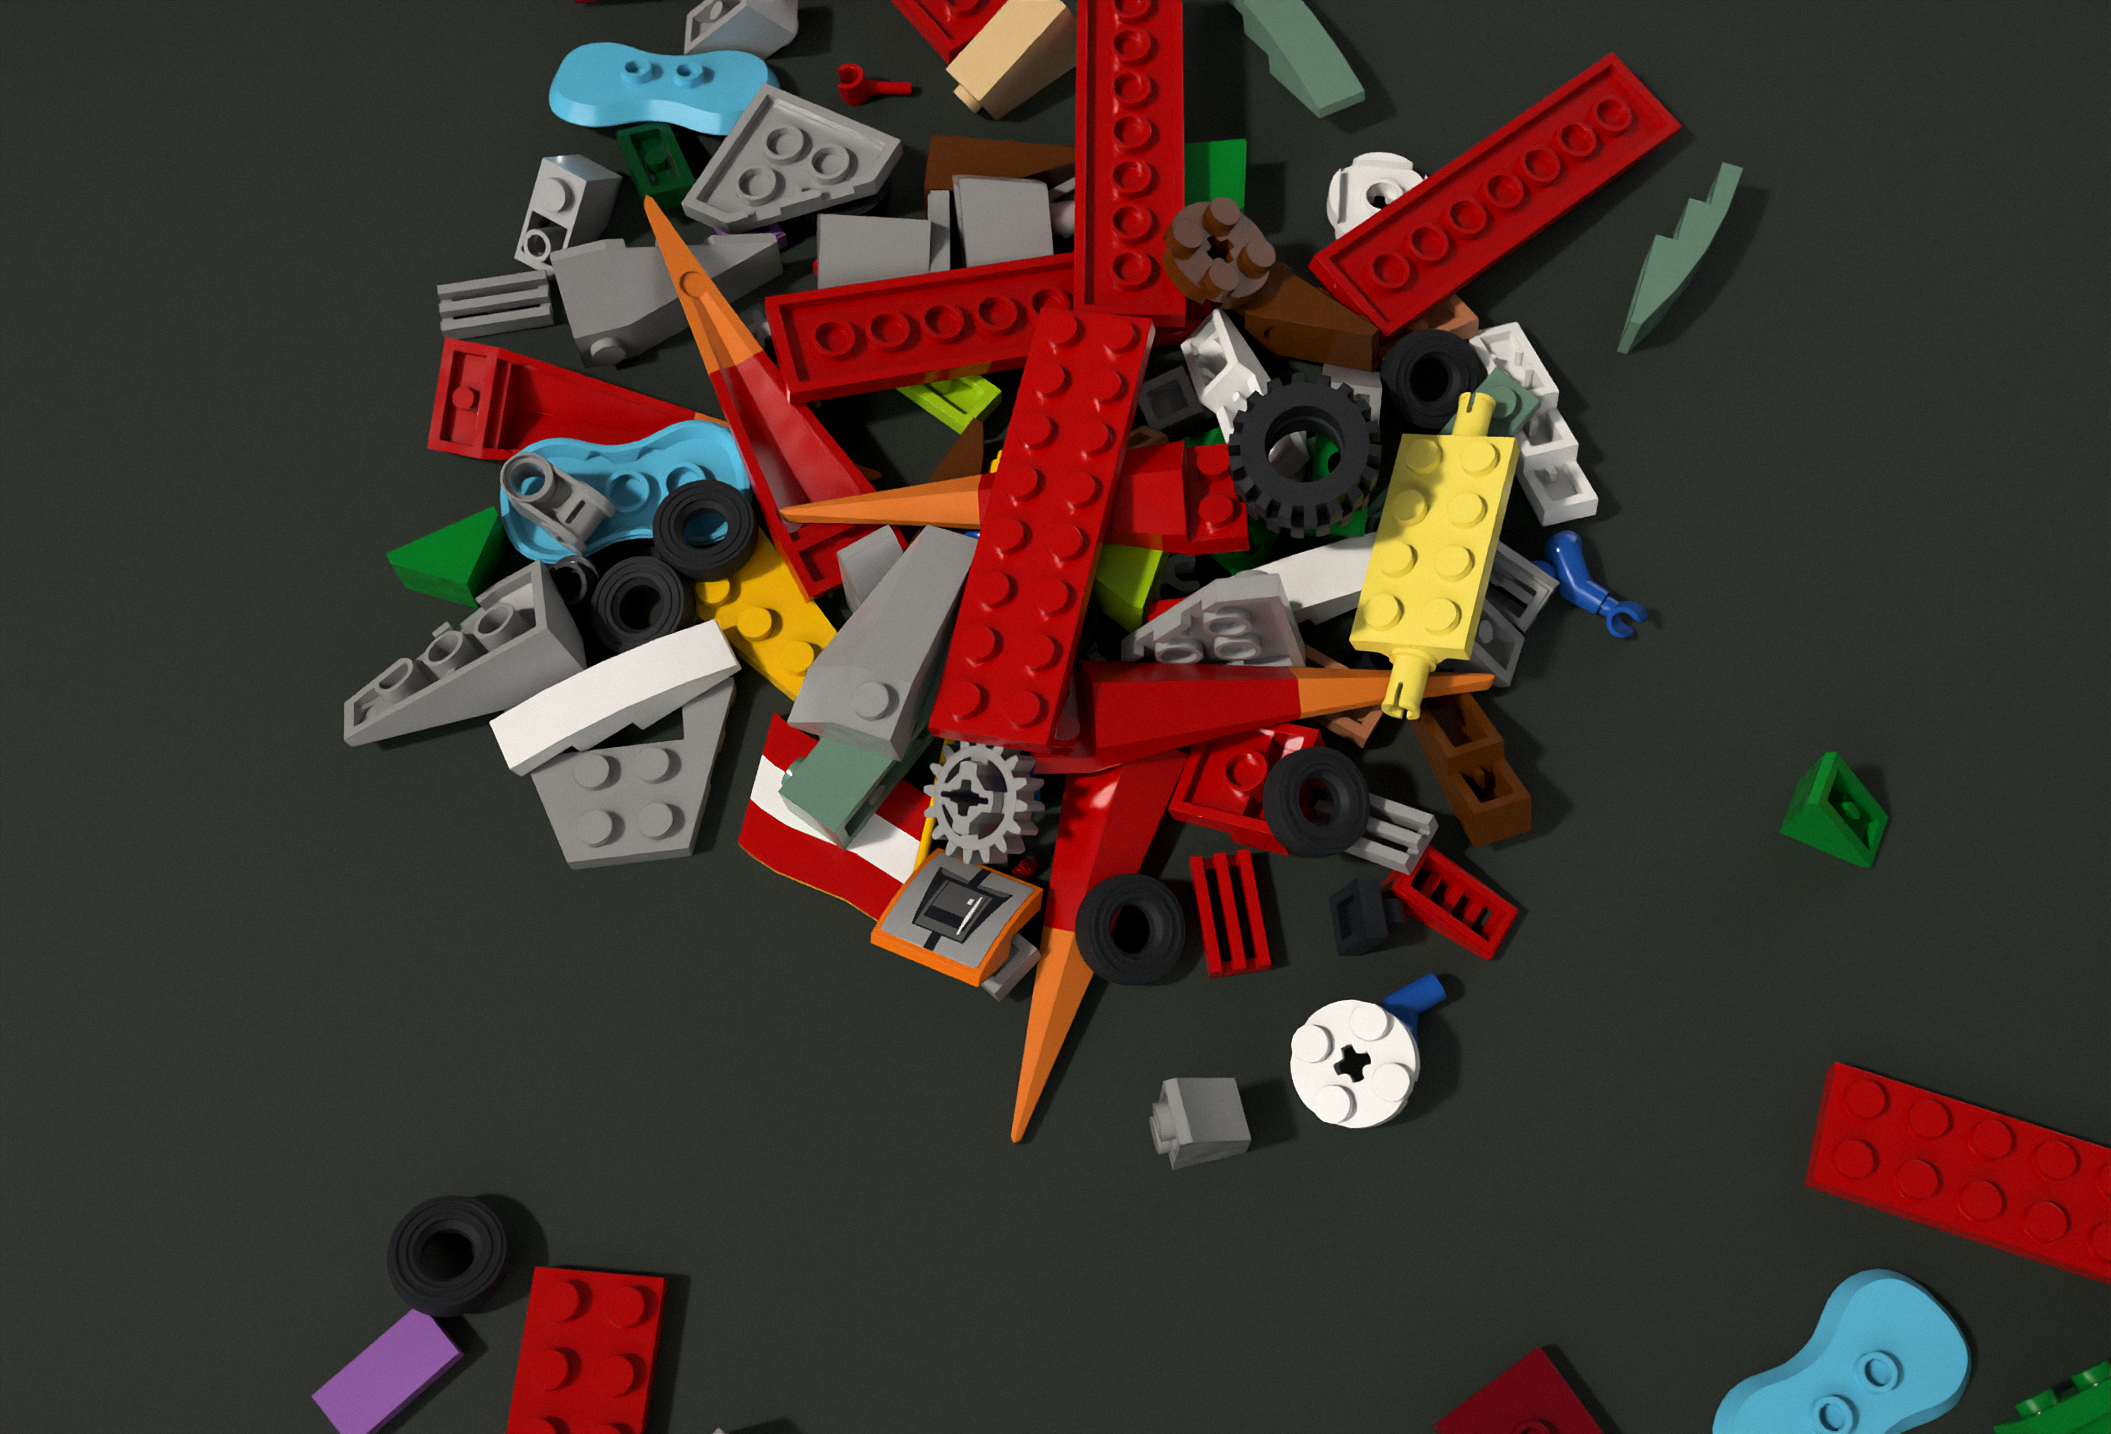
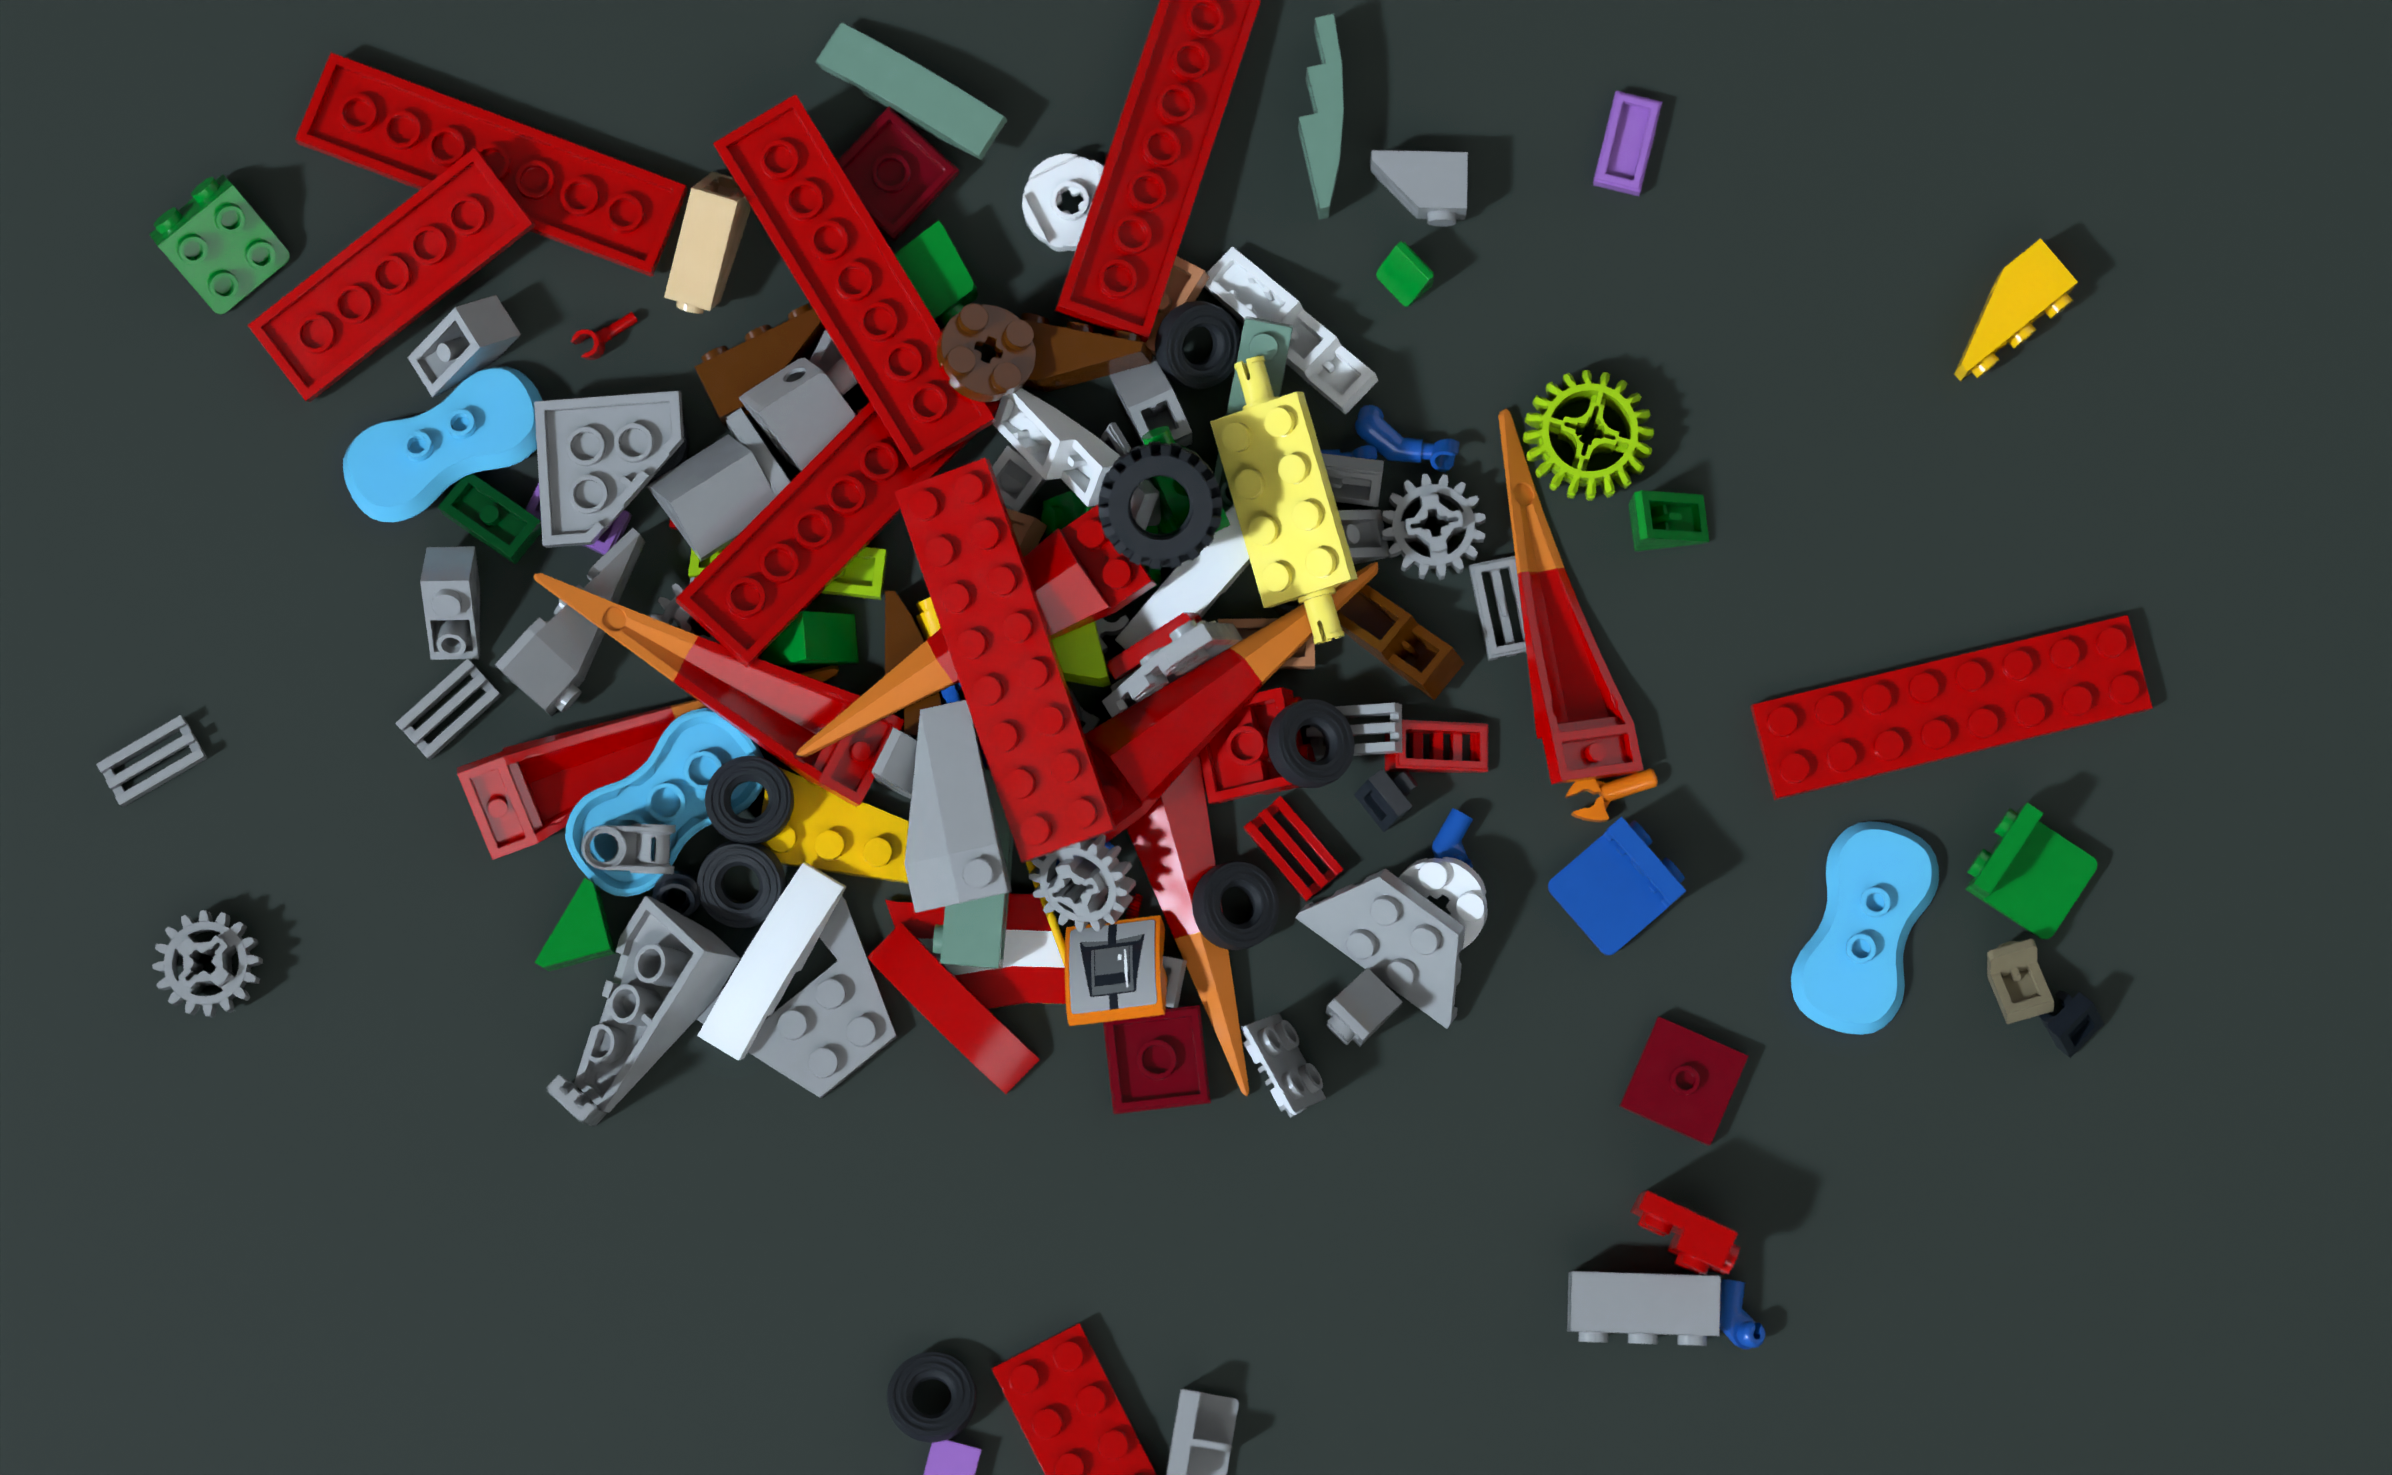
camera: 30 degrees left, 15 degrees up
none -> light grey tile [96,715,207,807]
none -> light grey gear [152,910,263,1018]
none -> light grey tile [547,1075,607,1126]
none -> green slope [761,611,859,670]
none -> dark red plate [837,107,960,242]
none -> red slope [867,922,1040,1094]
none -> dark red plate [1103,1005,1211,1115]
none -> light grey hinge [1242,1013,1326,1118]
none -> light grey wing [1296,869,1465,1029]
none -> light grey slope [1370,150,1468,226]
none -> green slope [1376,241,1434,307]
none -> light grey gear [1381,474,1486,580]
none -> light grey tile [1469,556,1527,661]
none -> red plate [1498,409,1644,785]
none -> lime gear [1523,370,1654,501]
none -> blue bracket [1548,817,1686,956]
none -> orange bar [1565,768,1658,822]
none -> medium lavender tile [1593,91,1662,196]

